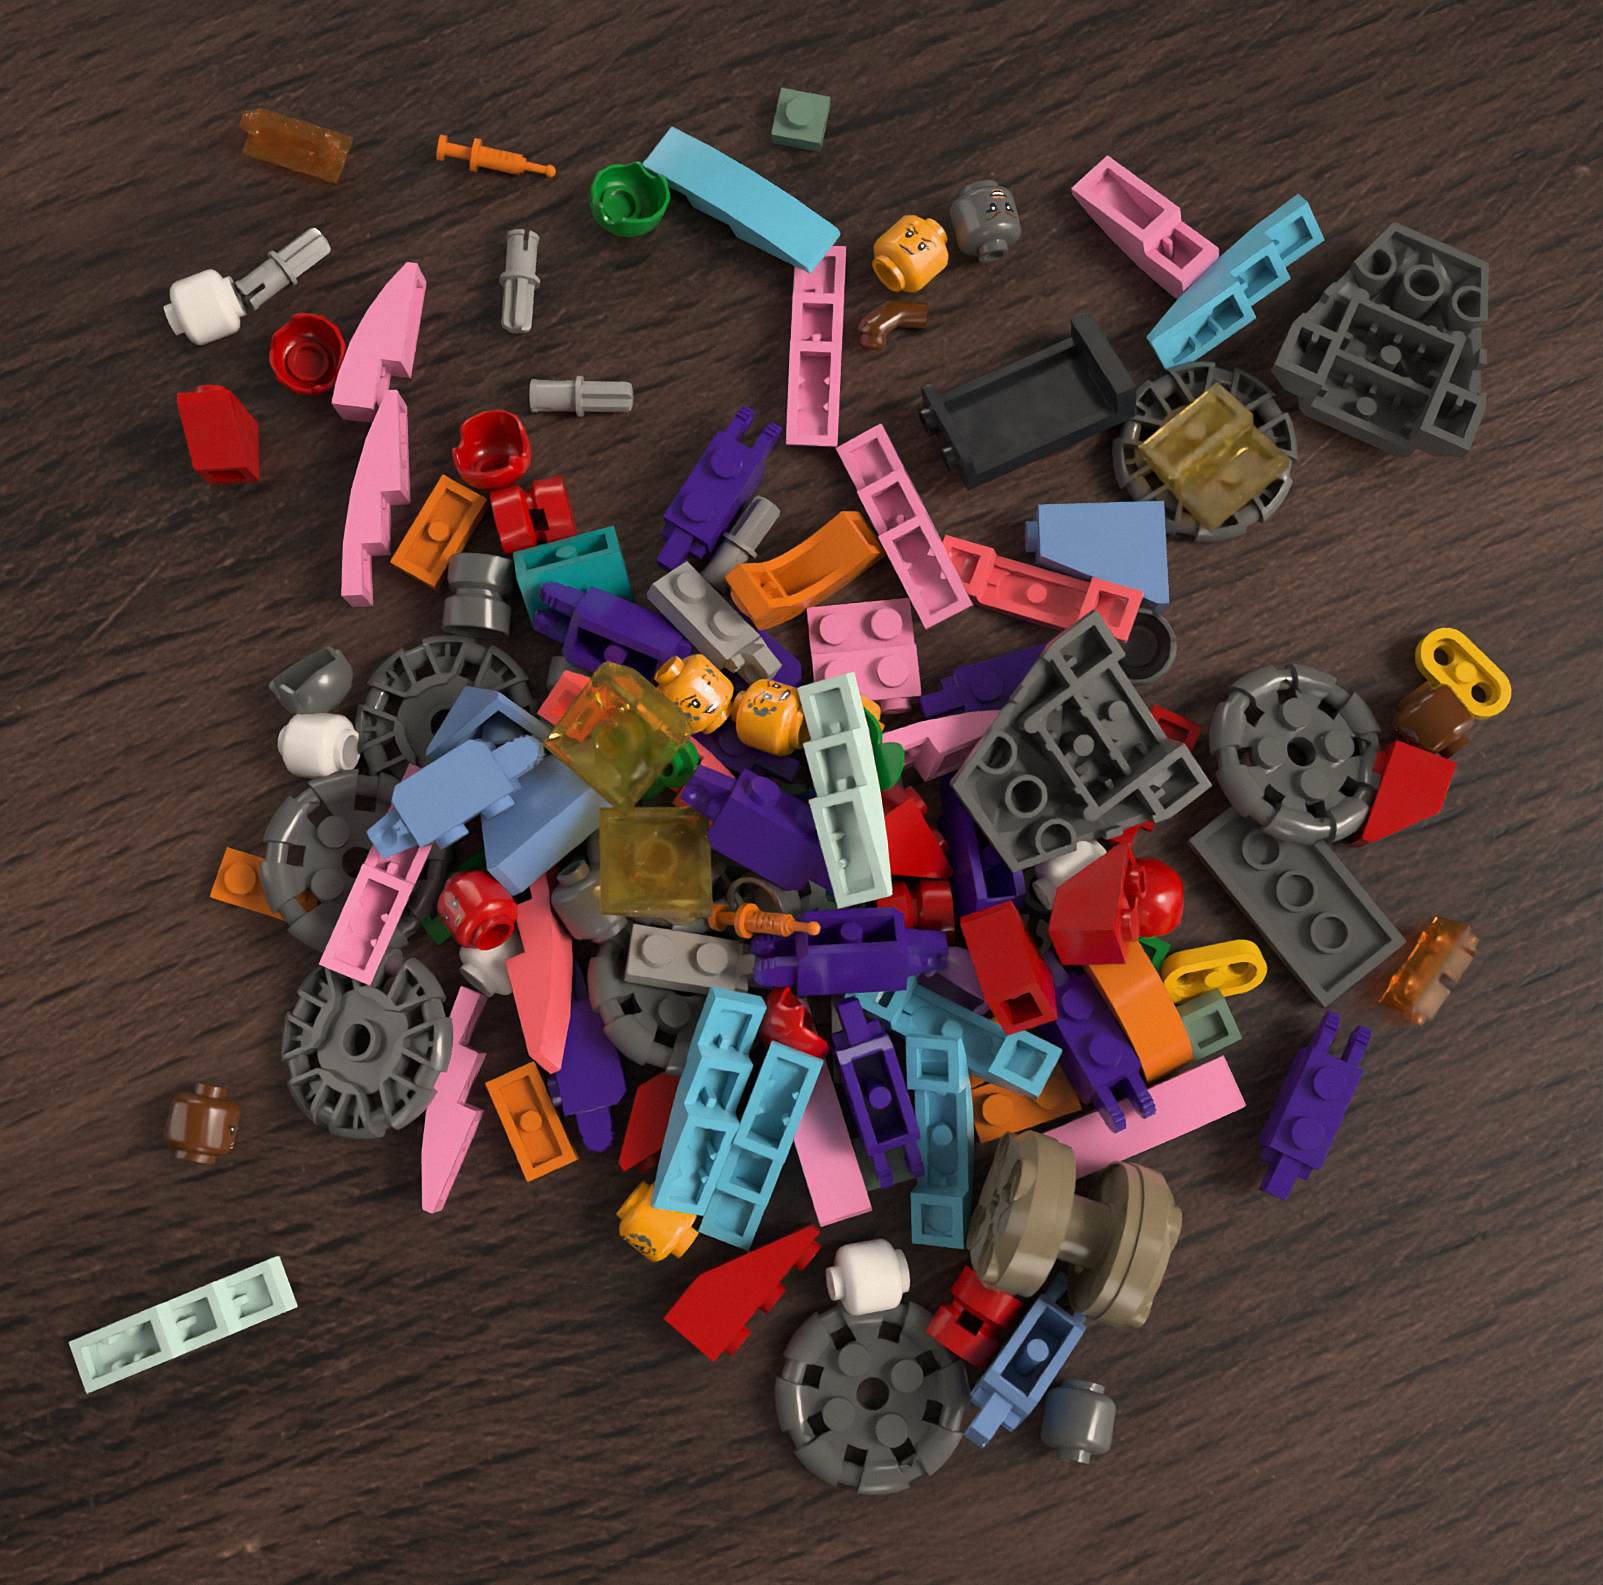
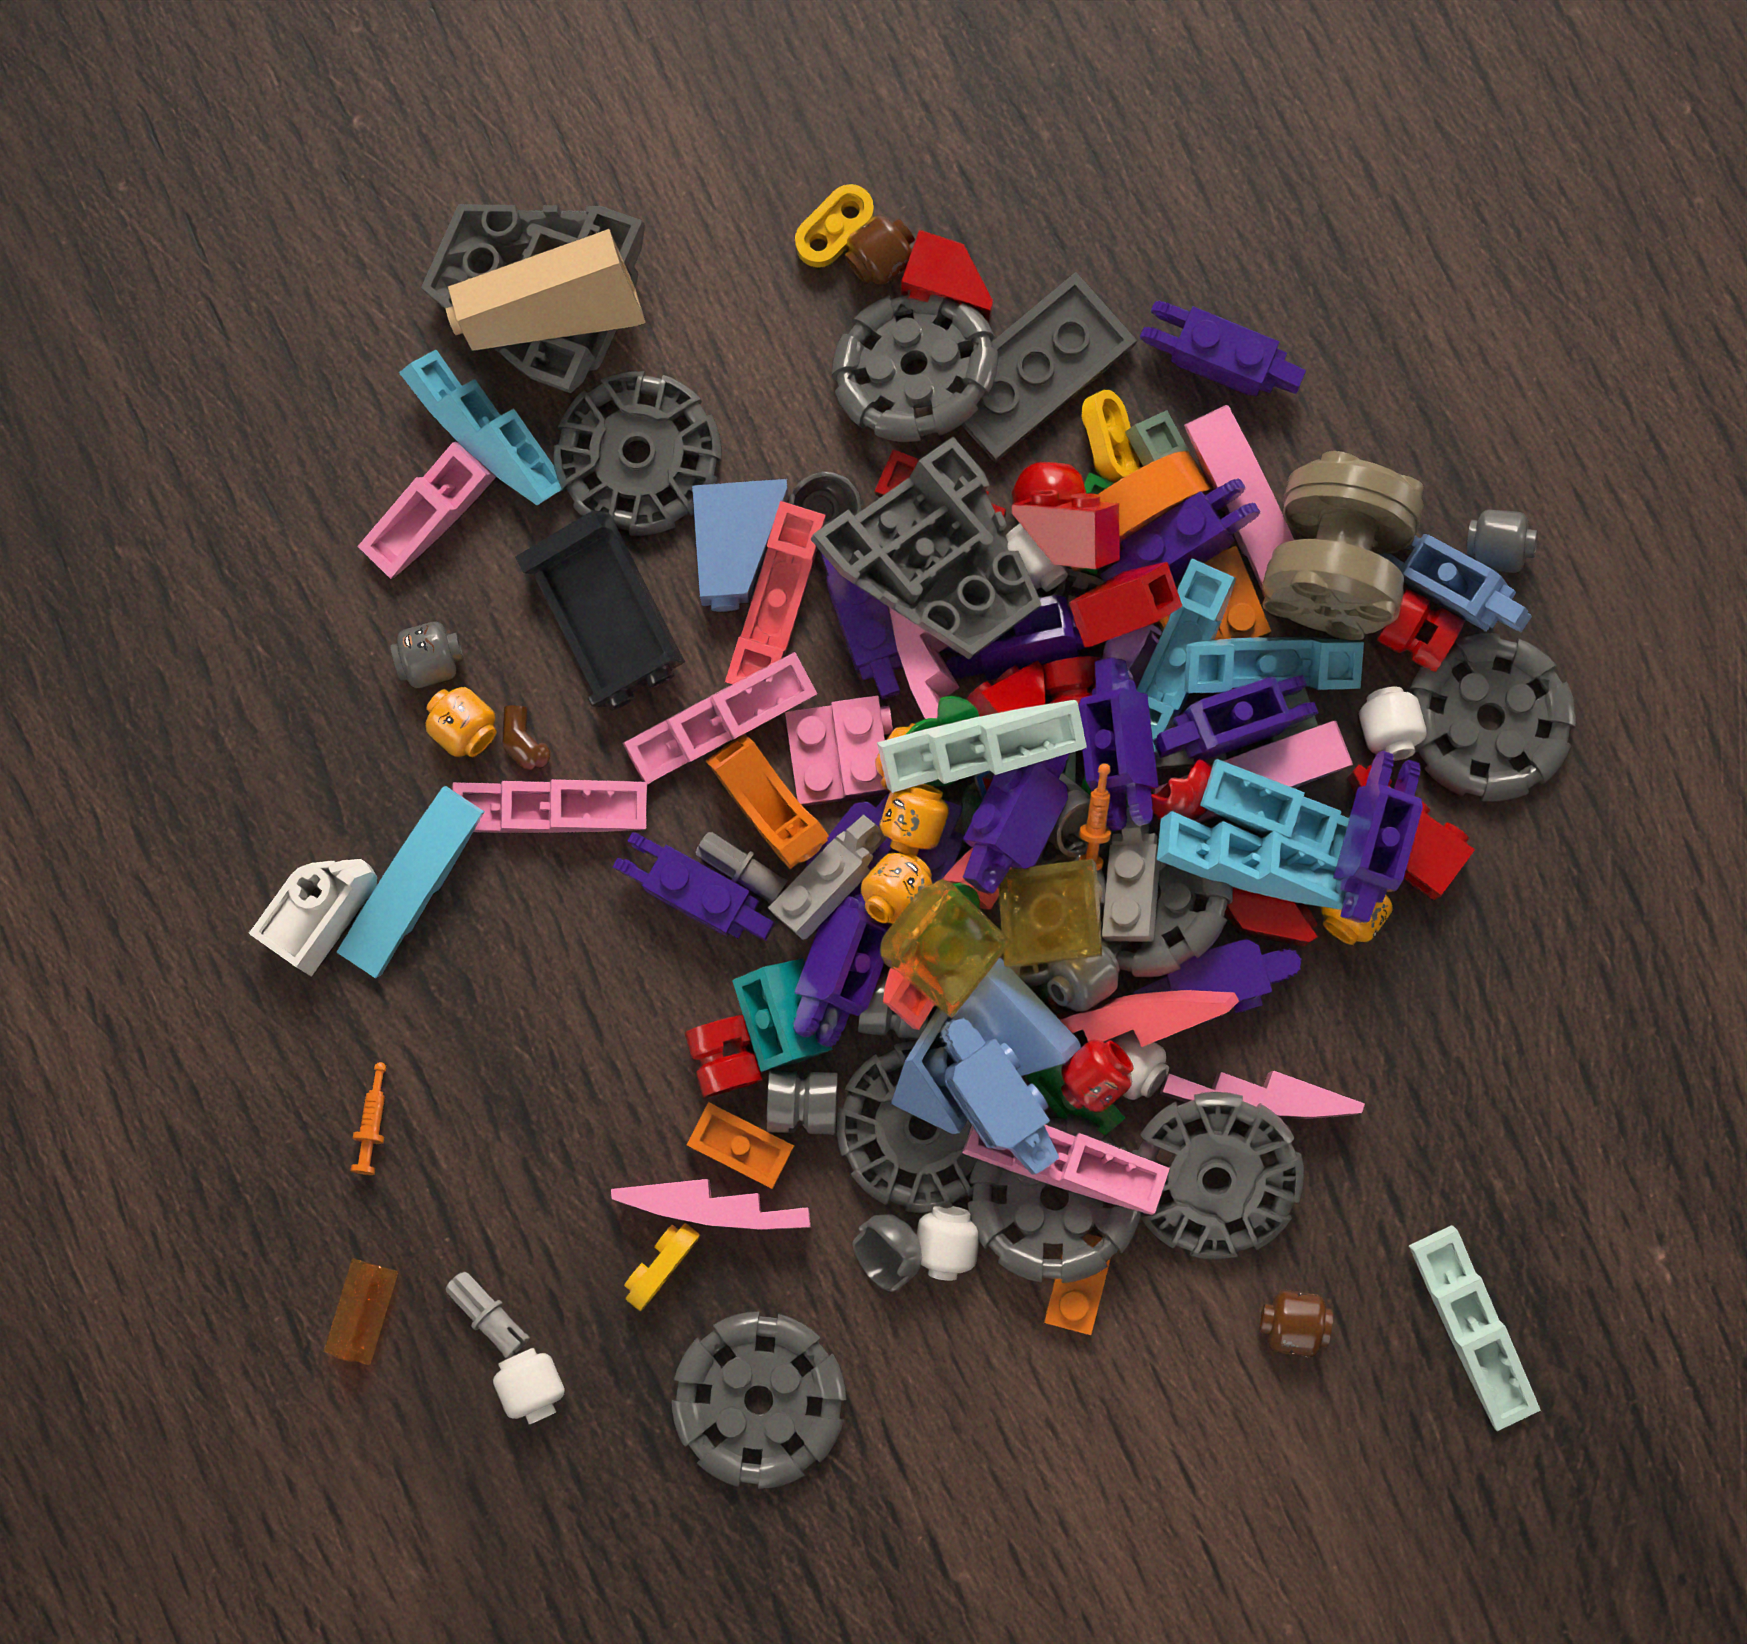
camera: 95 degrees left, 0 degrees up
red slope [177,385,260,485] -> none
red hair [269,313,348,396] -> none
bright pink slope [331,262,427,423] -> none
red hair [452,410,532,491] -> none
orange plate [485,1061,579,1182] -> none
light grey axle [499,229,540,334] -> none
light grey axle [529,376,633,417] -> none
green hair [588,161,671,238] -> none
sand green plate [771,88,830,152] -> none
clear yellow slope [1139,382,1289,533] -> none
clear orange hinge [1379,916,1480,1028] -> none
none -> white piece [249,859,377,976]
none -> tan slope [446,229,646,351]
none -> yellow plate [624,1223,701,1312]
none -> dark grey plate [671,1311,847,1489]
none -> dark purple hinge [1333,750,1423,923]

